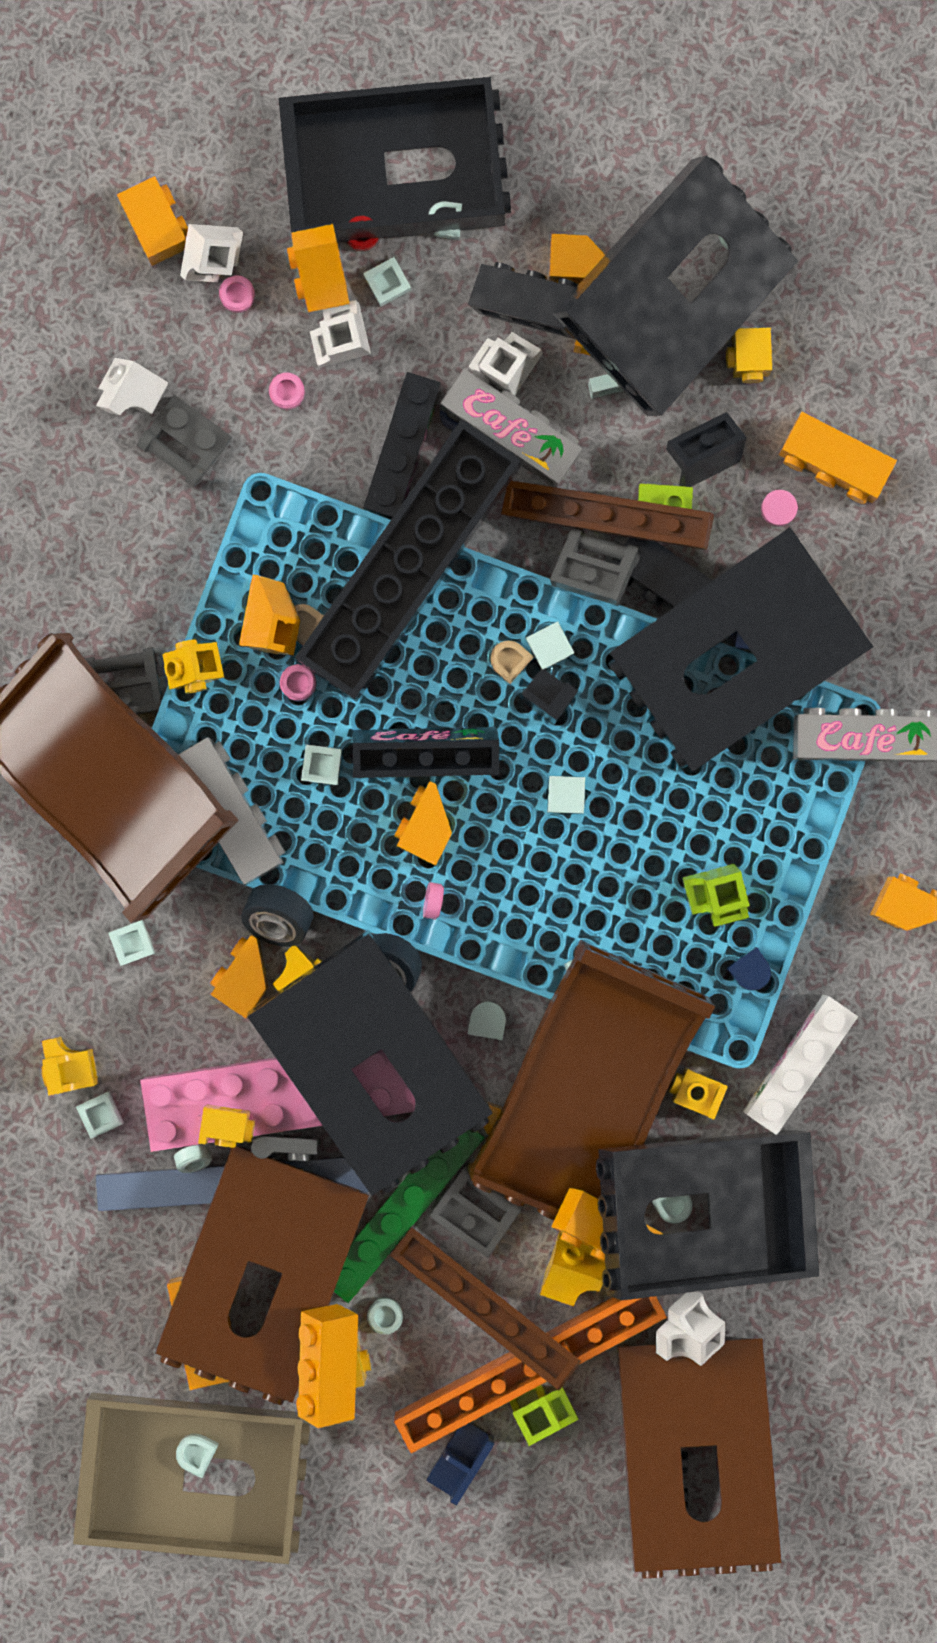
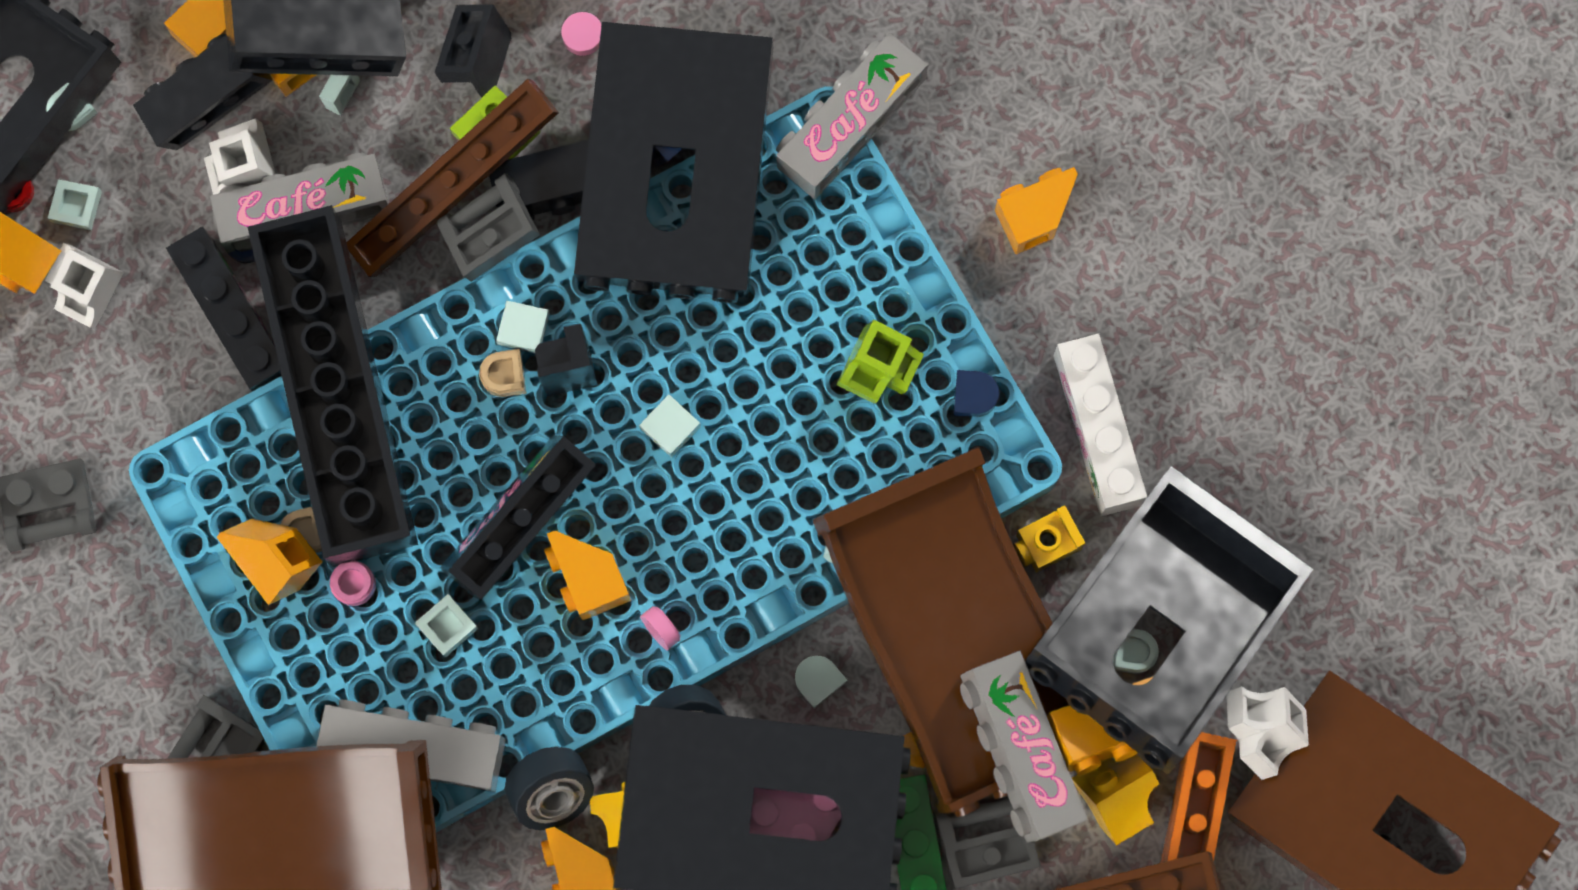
camera: 45 degrees left, 10 degrees down
yellow brick [162,639,224,694] -> none
bright pink tile [269,373,305,410] -> none
none -> light grey brick [960,651,1088,843]

